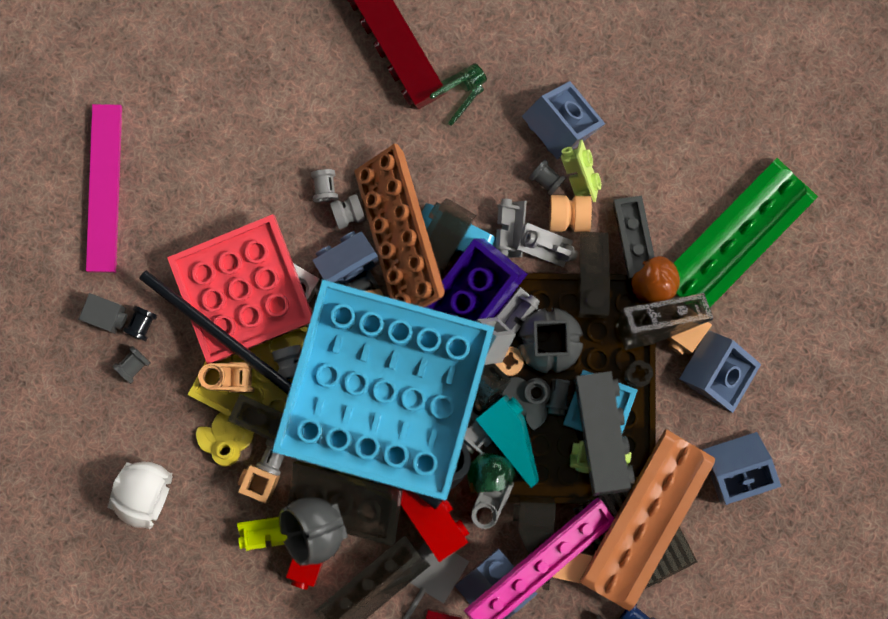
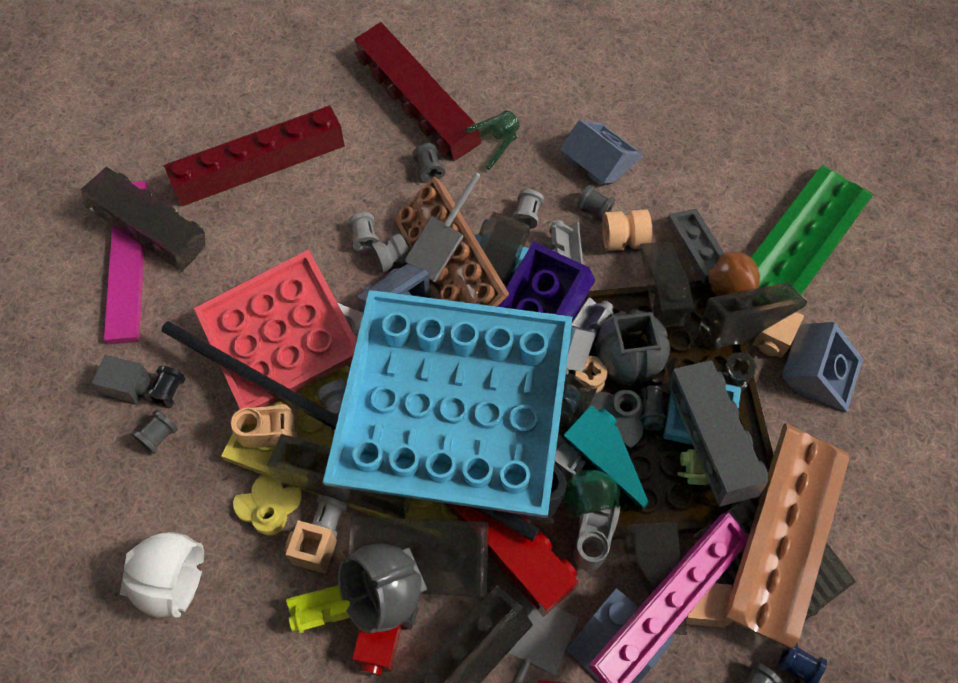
camera: 10 degrees left, 20 degrees down
light grey hinge [517,222,578,267] -> none
yellowish green hinge [561,140,601,202] -> none
sand blue slope [702,432,782,505] -> none
none -> clear smoke brick [81,166,206,272]
none -> dark red brick [163,105,345,207]
none -> light grey piece [404,172,480,282]
none -> dark grey bush [413,143,445,183]
none -> light grey bush [512,189,544,229]

